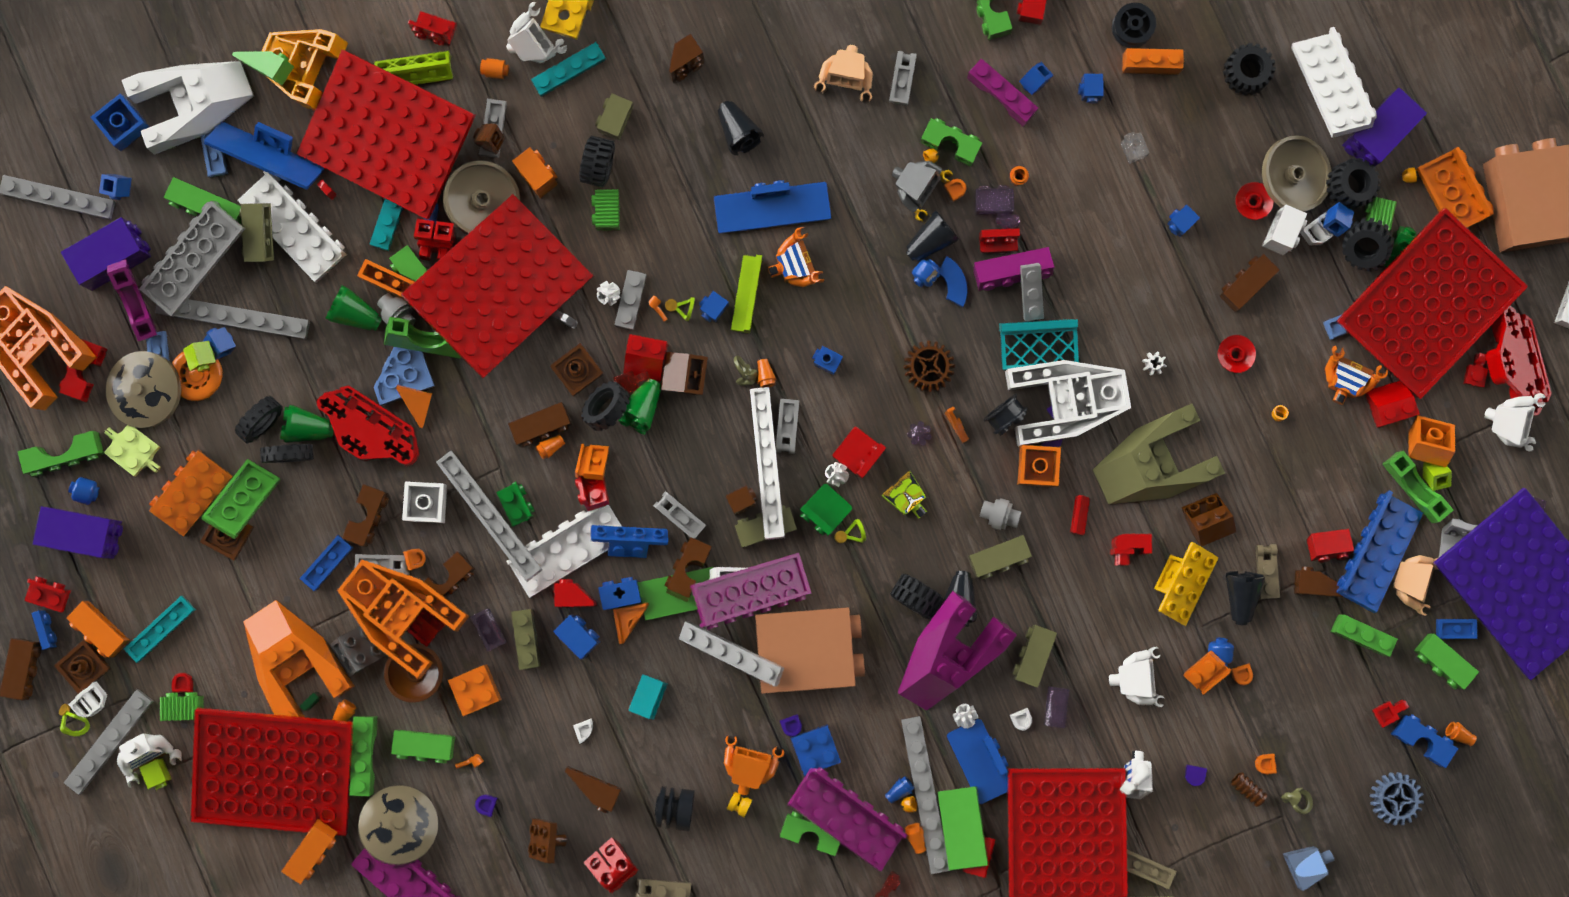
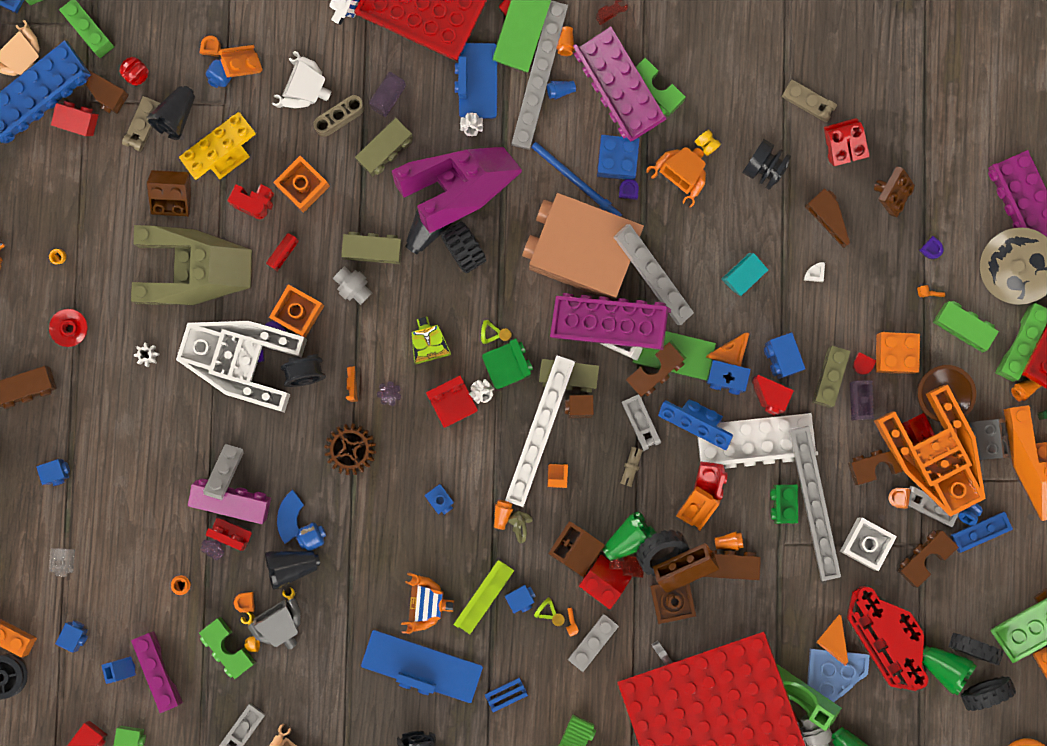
camera: 150 degrees left, 0 degrees up
white gear [597,281,620,306] -> none
light grey plate [776,399,799,454] -> none
light orange hinge [901,796,917,813] -> none
clear purple brick [974,185,1015,215] -> none
teal fence [999,319,1079,370] -> none
white tile [1009,708,1032,730] -> none
none -> red piece [119,57,149,86]
none -> orange brick [273,156,330,213]
none -> dark tan beam [314,95,364,137]
none -> blue tile [485,677,528,712]
none -> blue bar [531,142,622,217]
none -> orange panel [547,464,568,488]
none -> dark tan pin [620,447,643,487]
none -> reddish brown brick [653,543,719,593]
none -> red tile [853,352,876,375]
none -> blue wheel [958,504,983,526]

